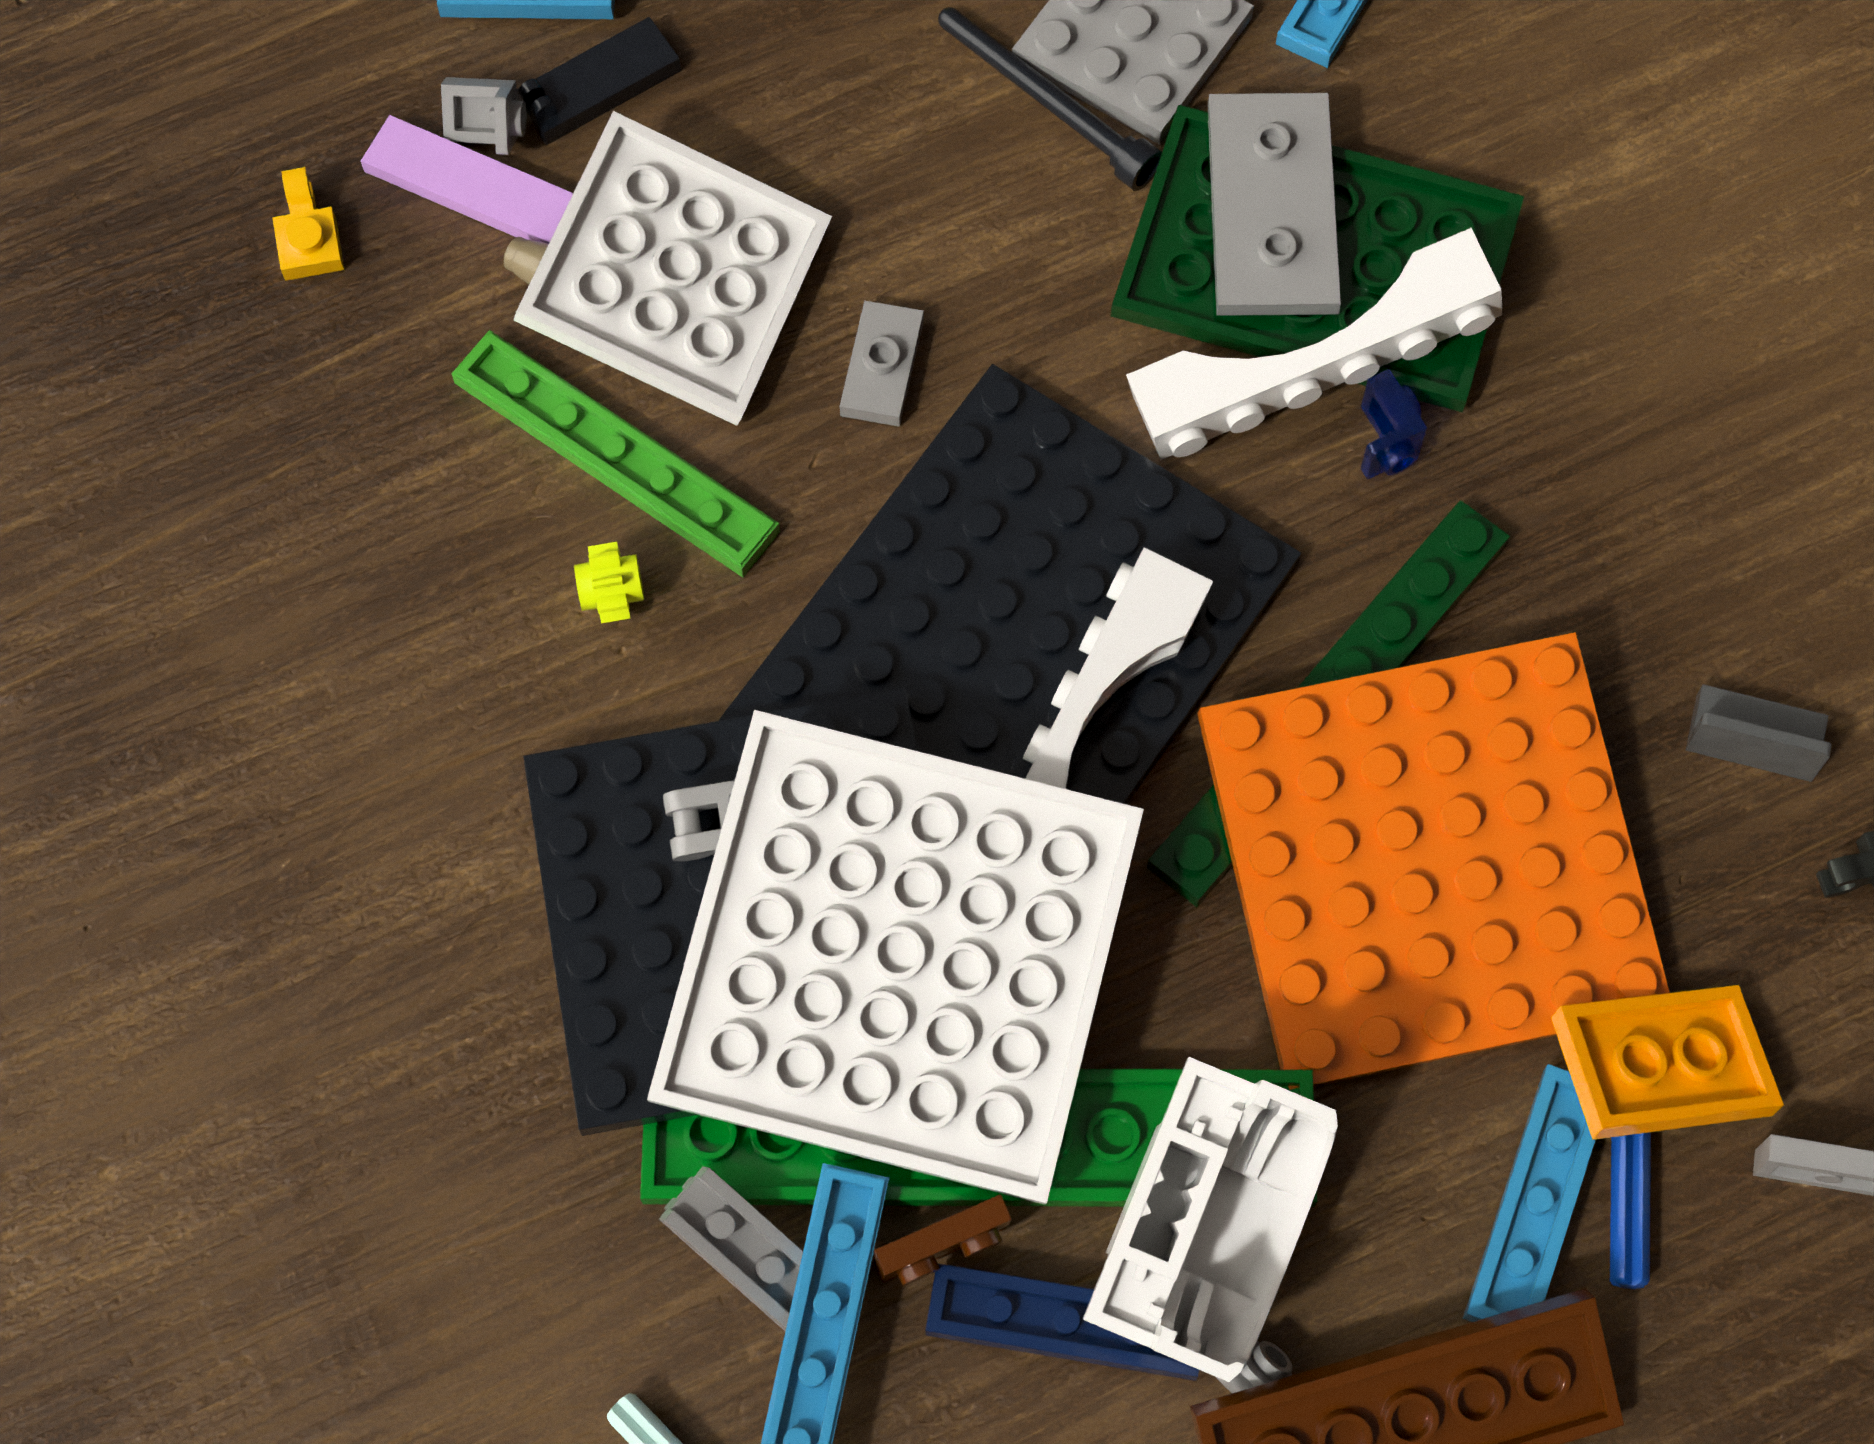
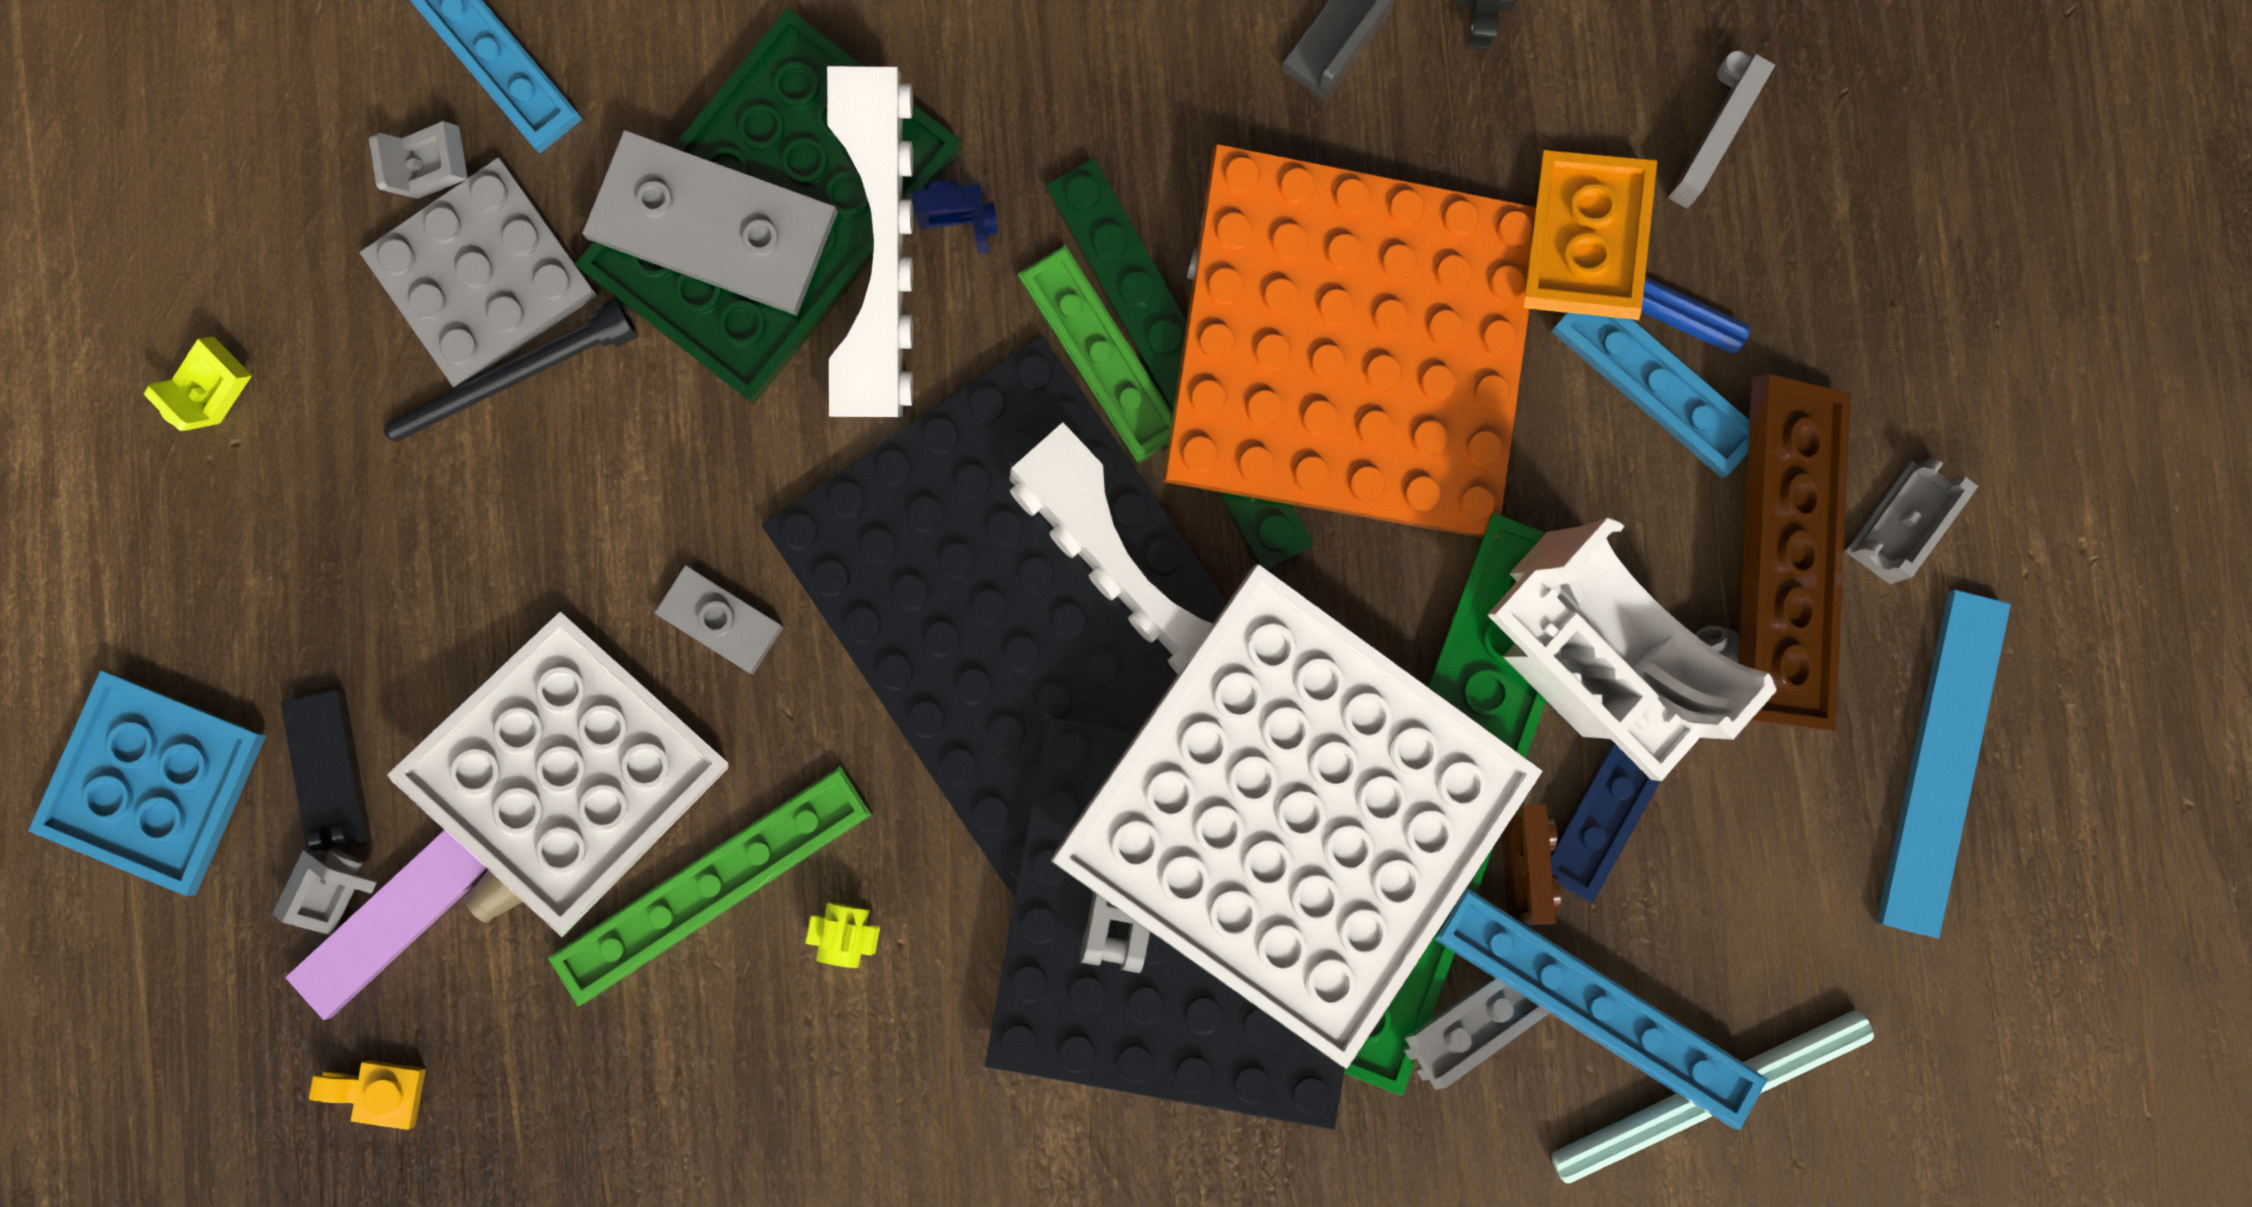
camera: 70 degrees left, 15 degrees up
none -> bright green tile [1018,245,1173,465]

